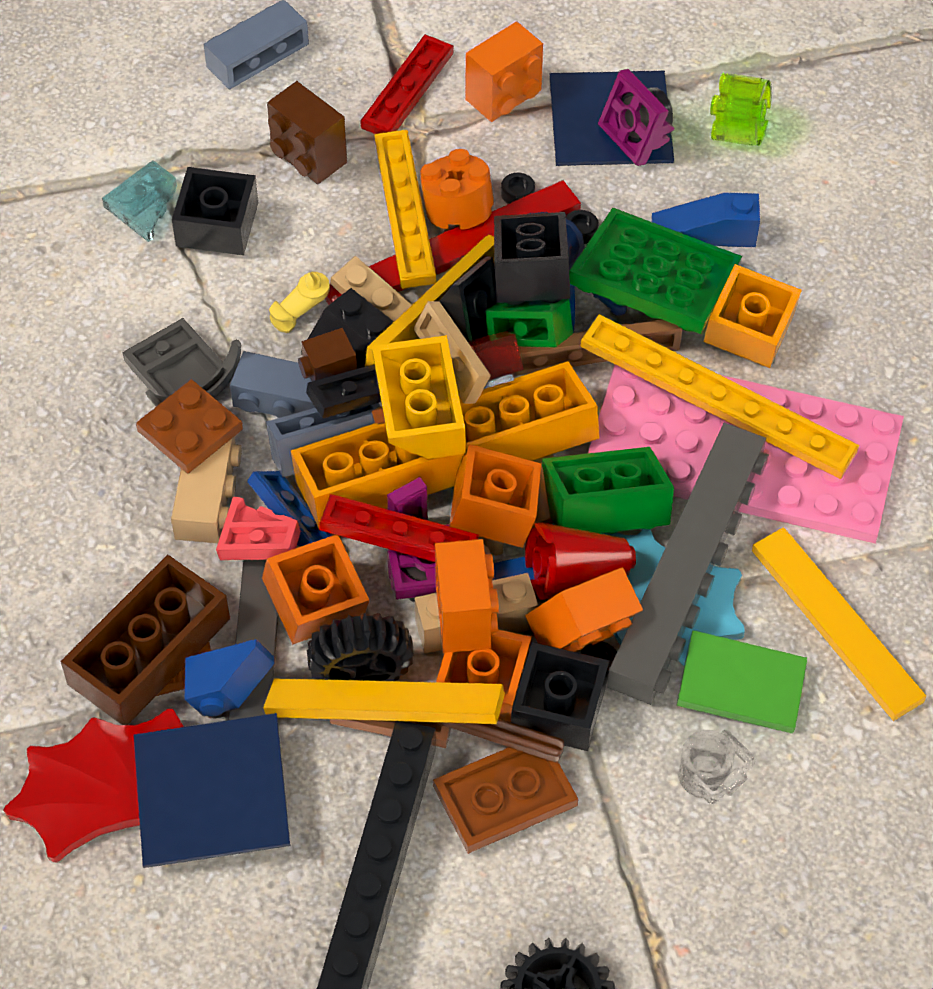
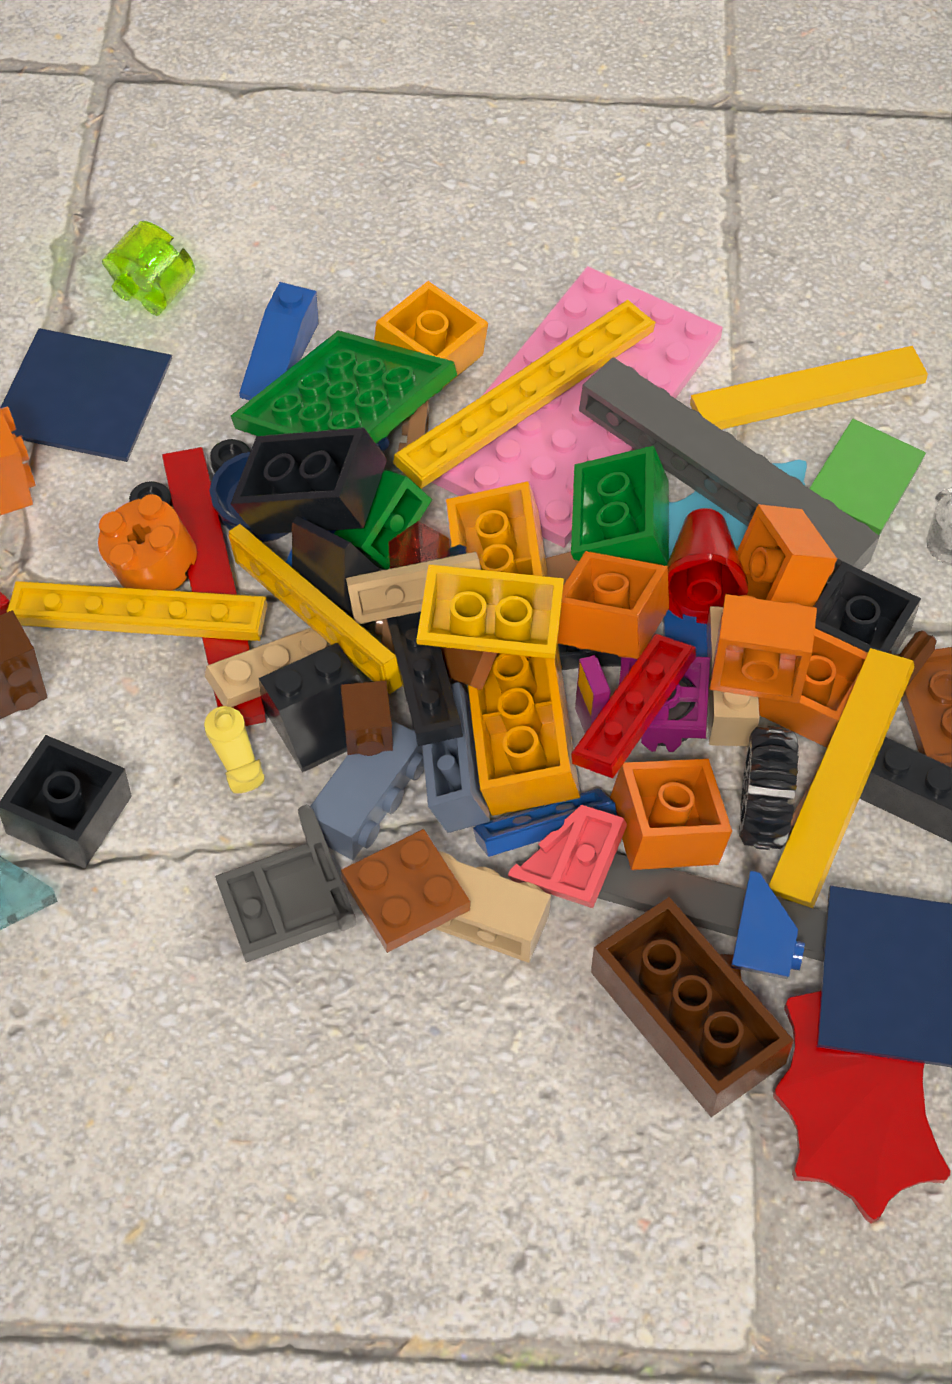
camera: 75 degrees left, 0 degrees up
magenta piece [598,69,675,166] -> none

